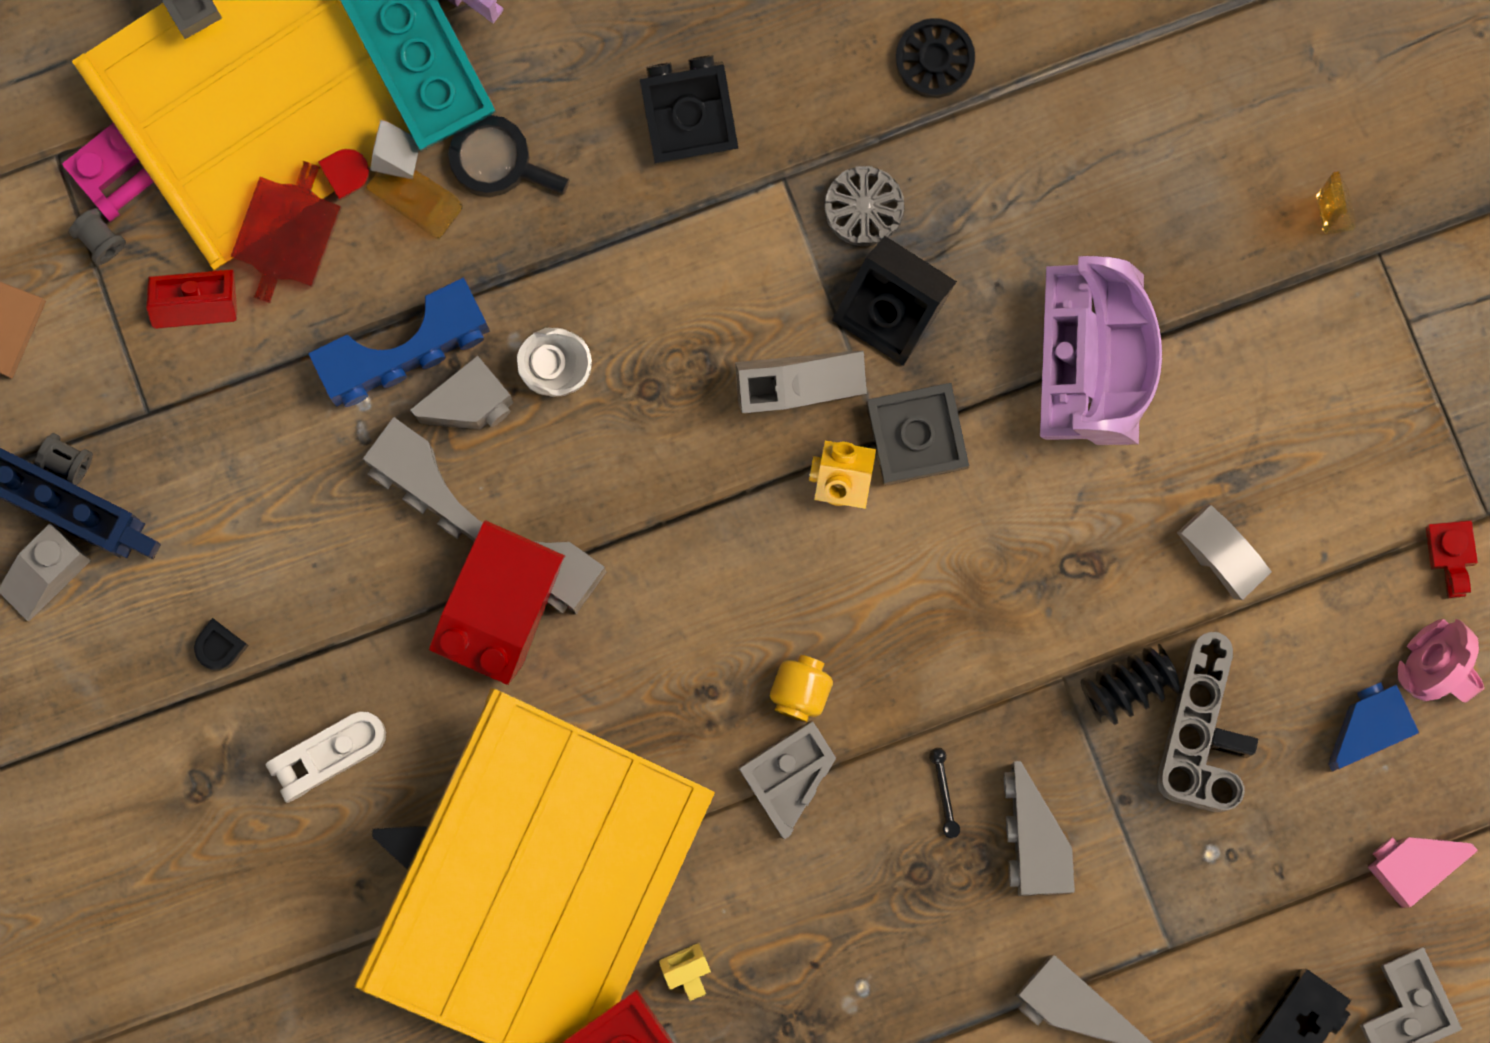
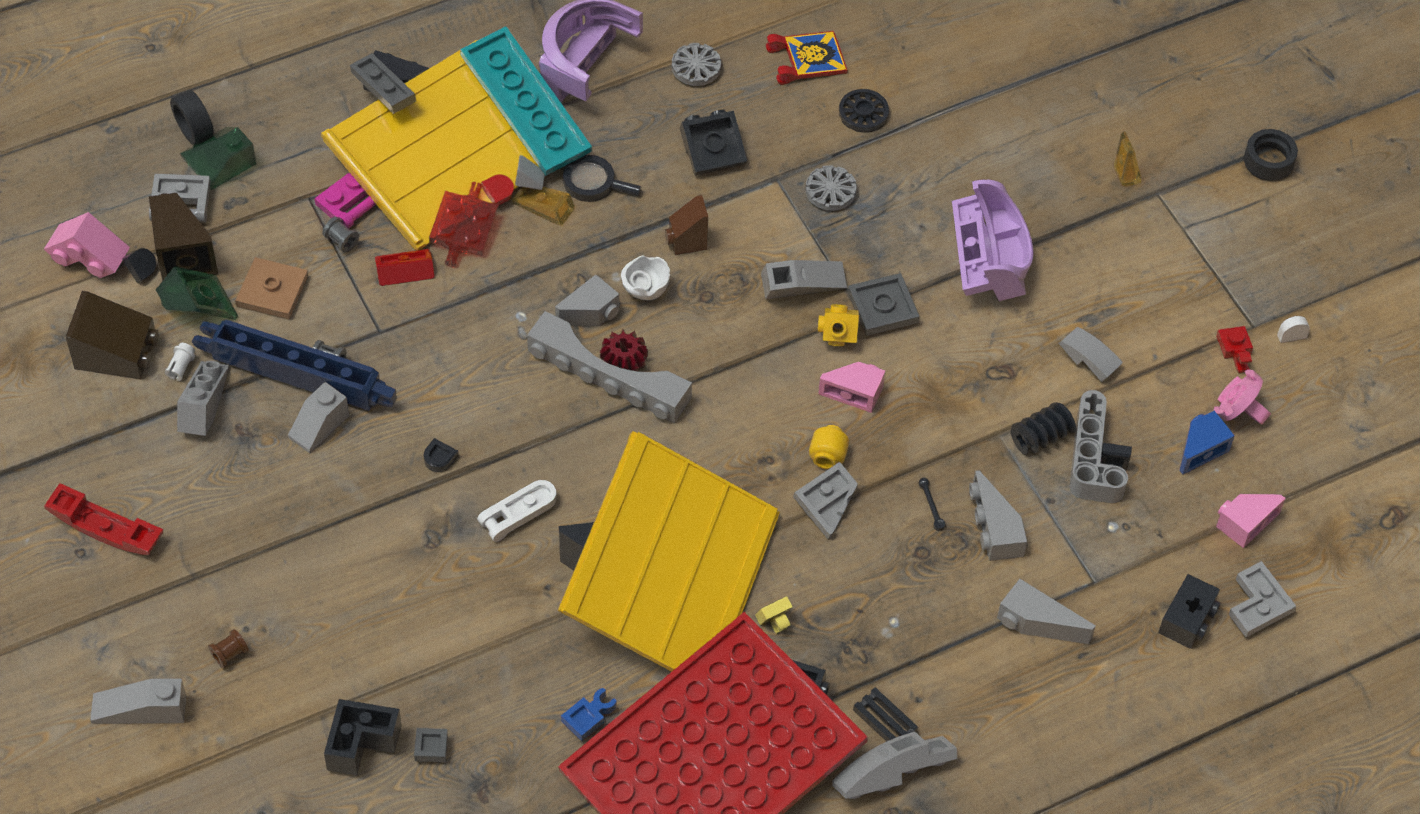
camera: 10 degrees left, 25 degrees down
blue arch [308,277,490,407] -> none
red slope [429,520,565,685] -> none
black slope [832,236,957,366] -> none
none -> dark red gear [600,329,648,372]
none -> reddish brown slope [665,195,708,255]
none -> bright pink slope [818,362,885,413]

